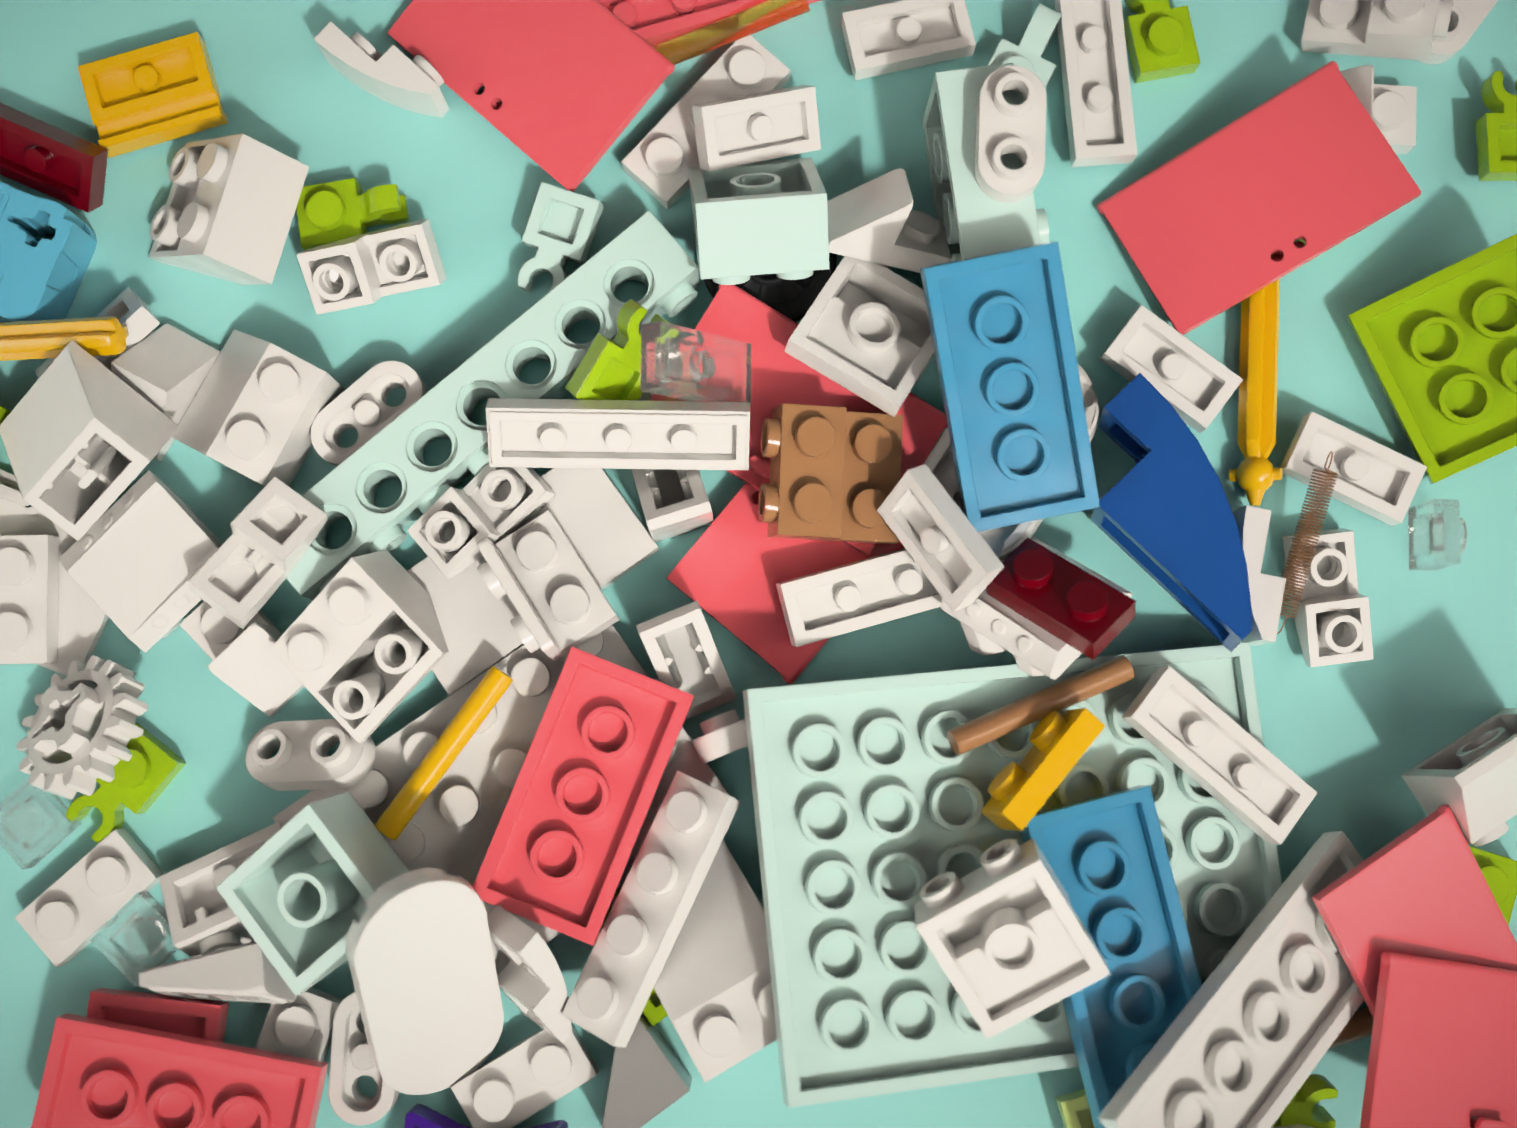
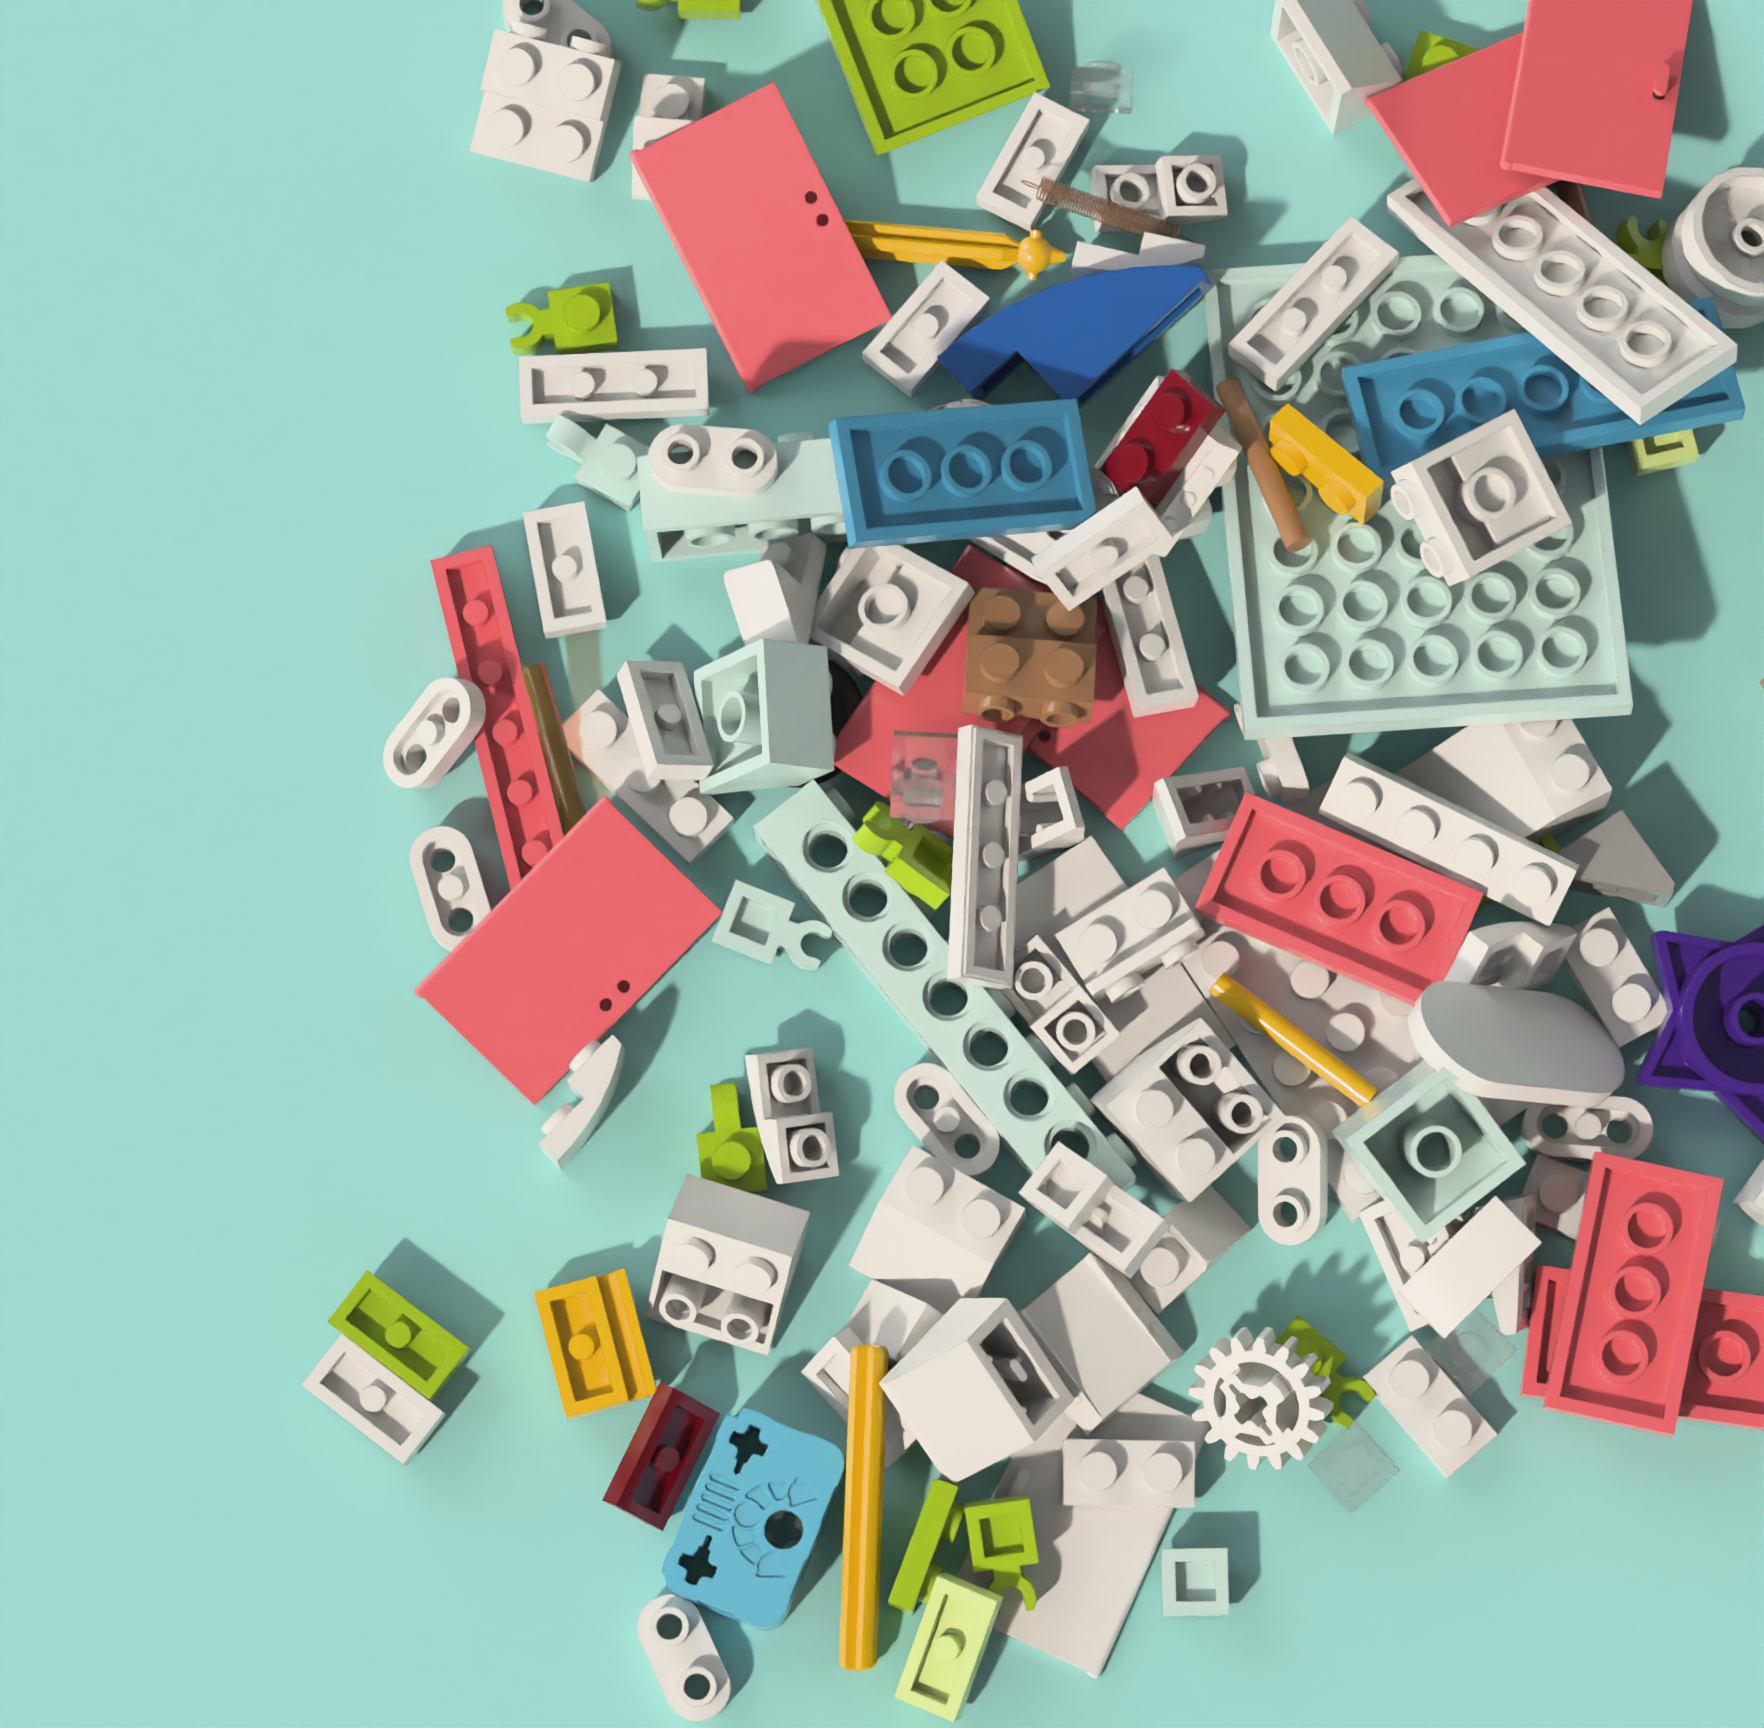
camera: 80 degrees left, 5 degrees down
none -> white slope [1398,1195,1542,1339]

